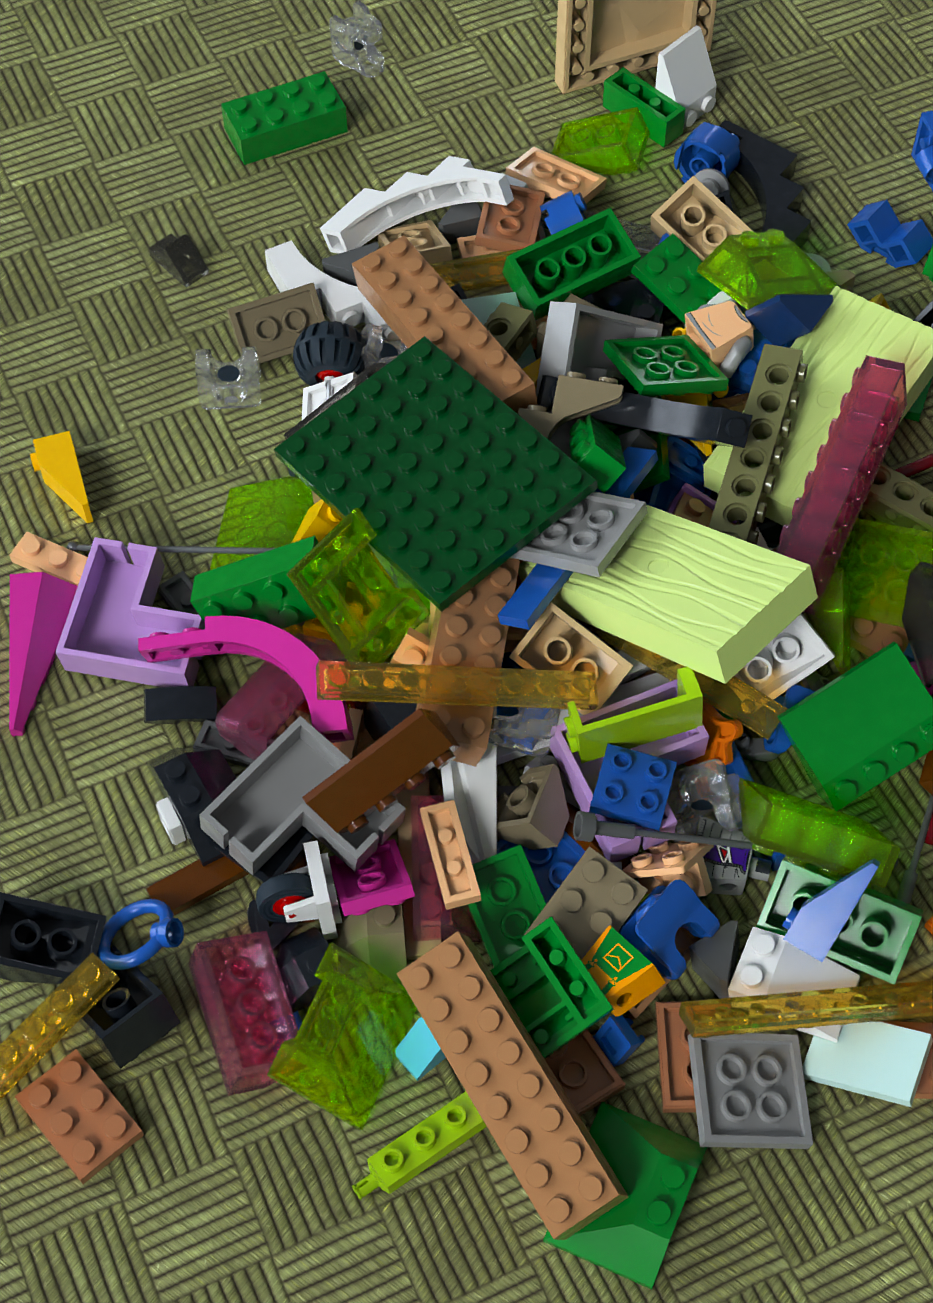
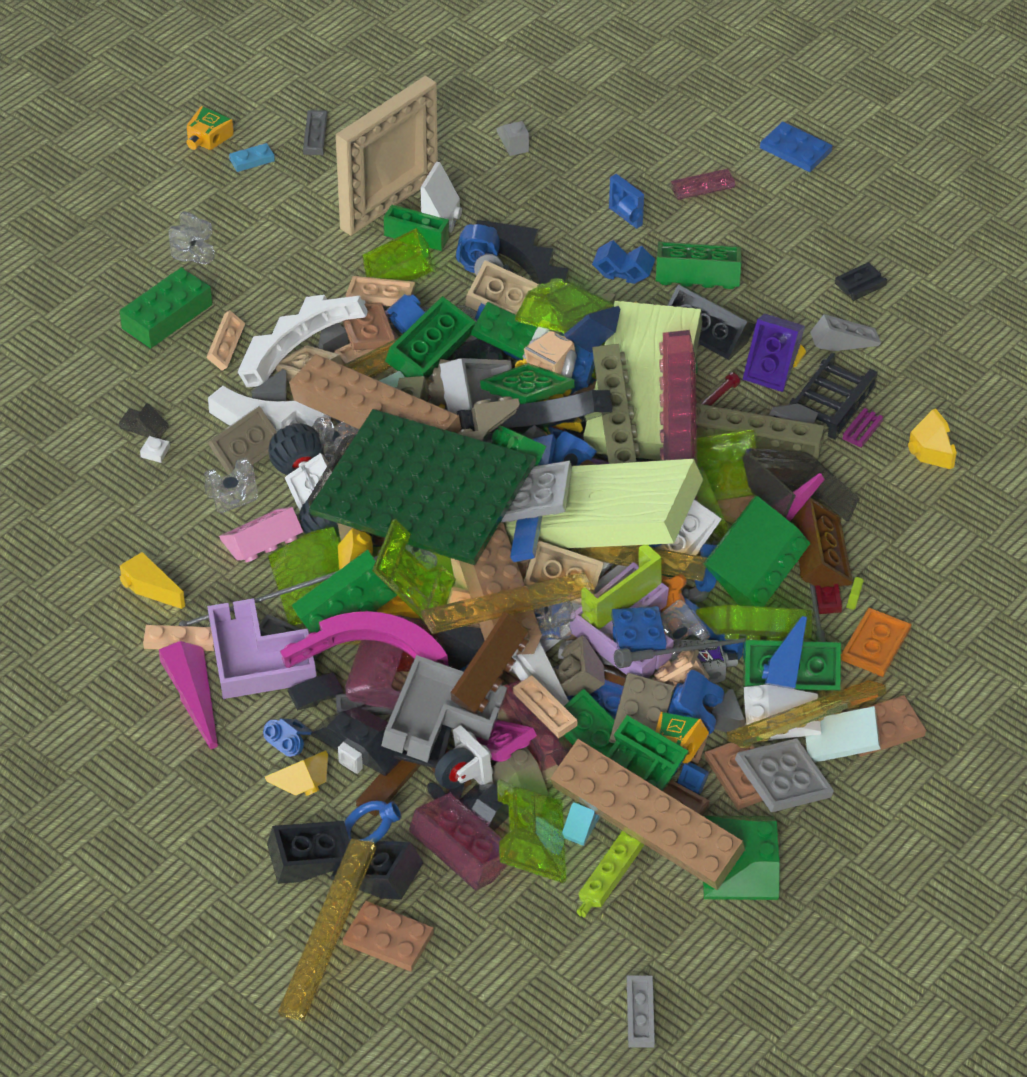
camera: 25 degrees left, 10 degrees down
none -> white plate [140,436,170,463]
none -> light nougat plate [206,310,245,370]
none -> bright pink slope [219,507,303,562]
none -> blue bracket [263,718,312,757]
none -> yellow slope [265,750,328,796]
none -> light grey slope [497,121,529,156]
none -> blue piece [552,432,597,466]

